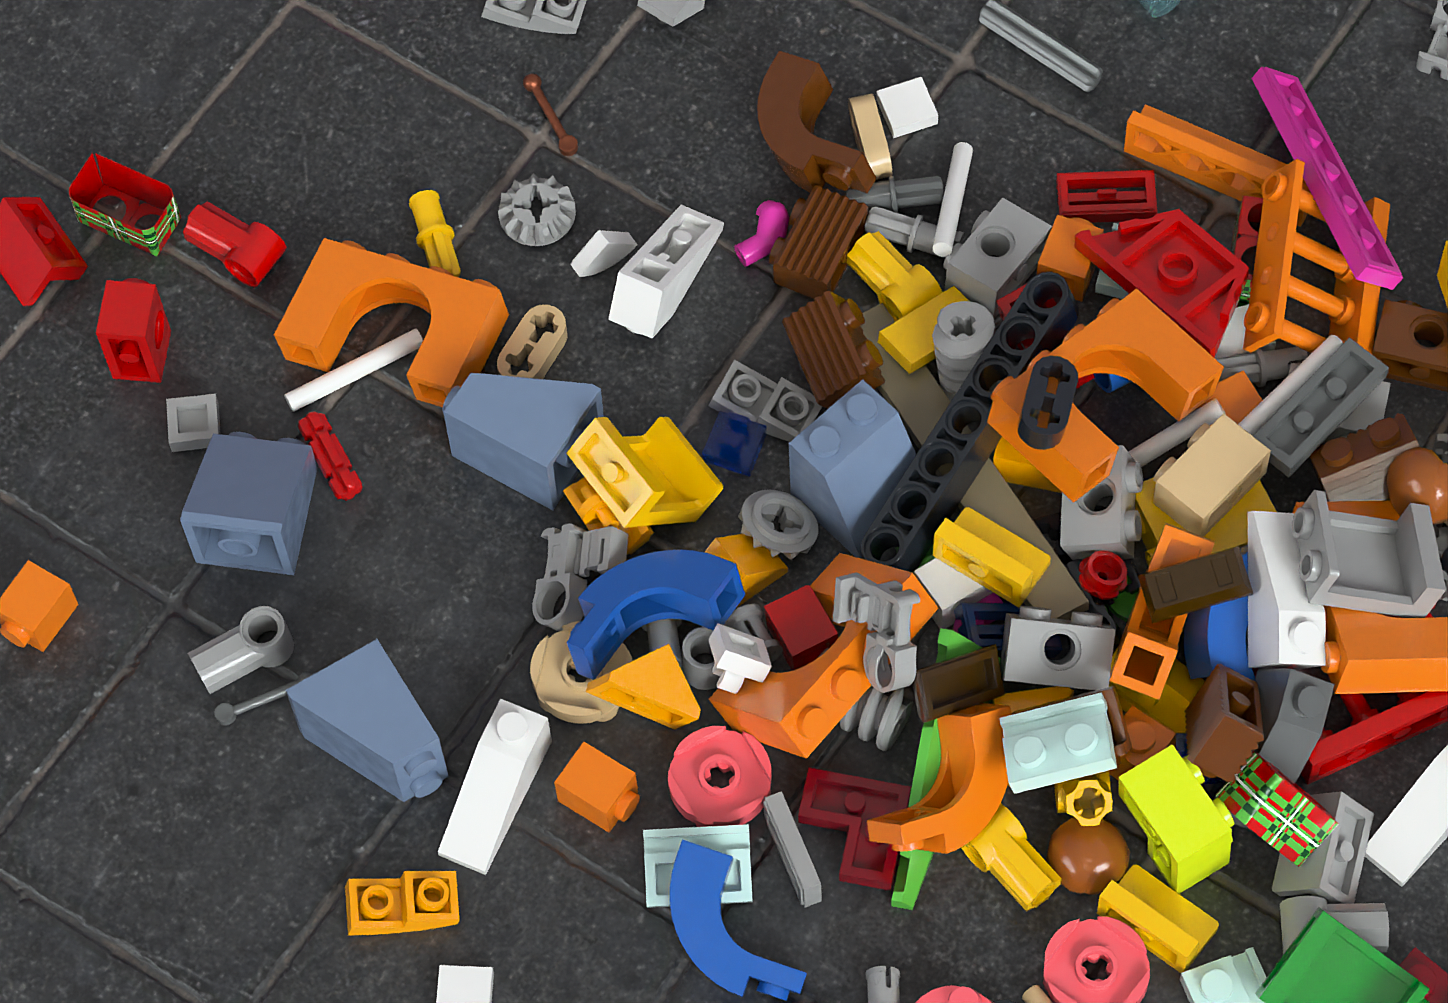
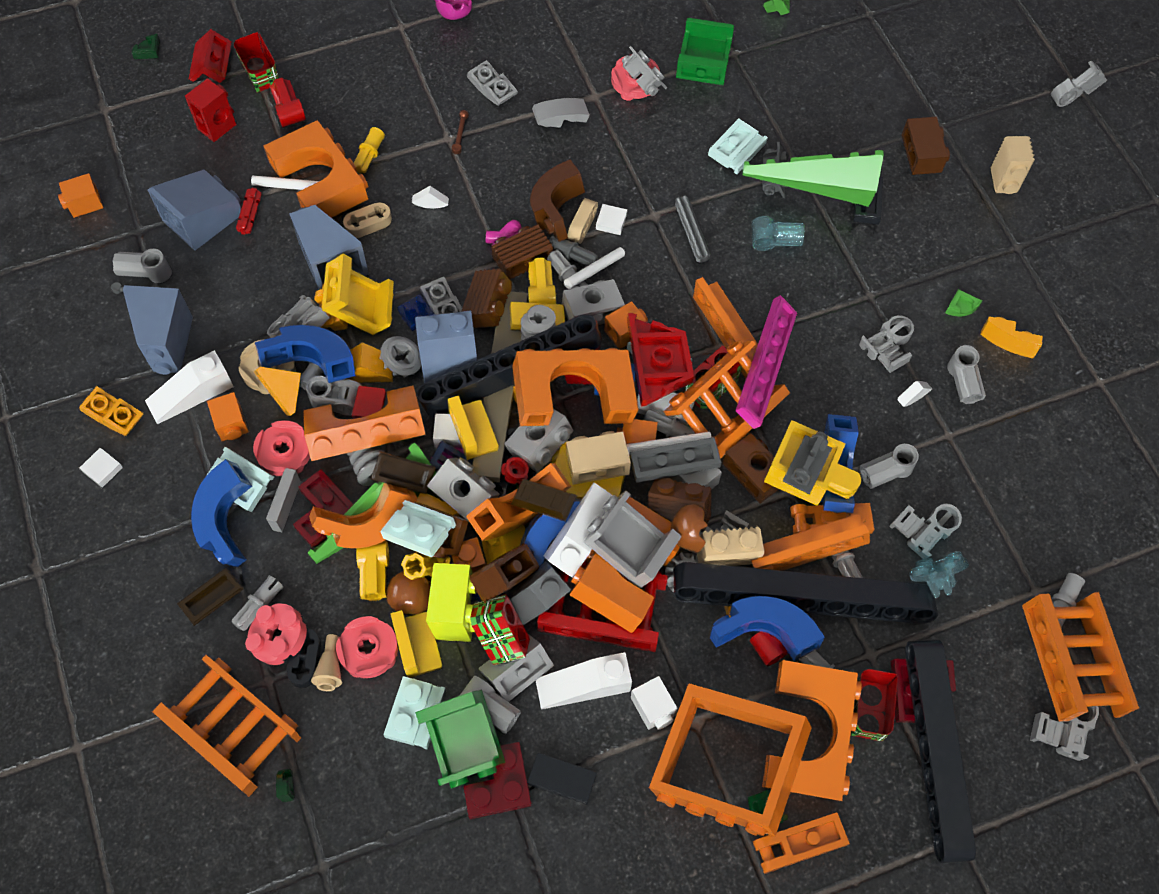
camera: 30 degrees right, 0 degrees up
light grey plate [166,393,221,452] -> none
light grey gear [498,173,576,246] -> none
white slope [608,205,724,338] -> none
white tile [709,623,772,694] -> none
light grey piece [833,572,920,693] -> none
black beam [1018,356,1078,450] -> none
red tile [1056,170,1157,223] -> none
white bar [1128,398,1226,467] -> none

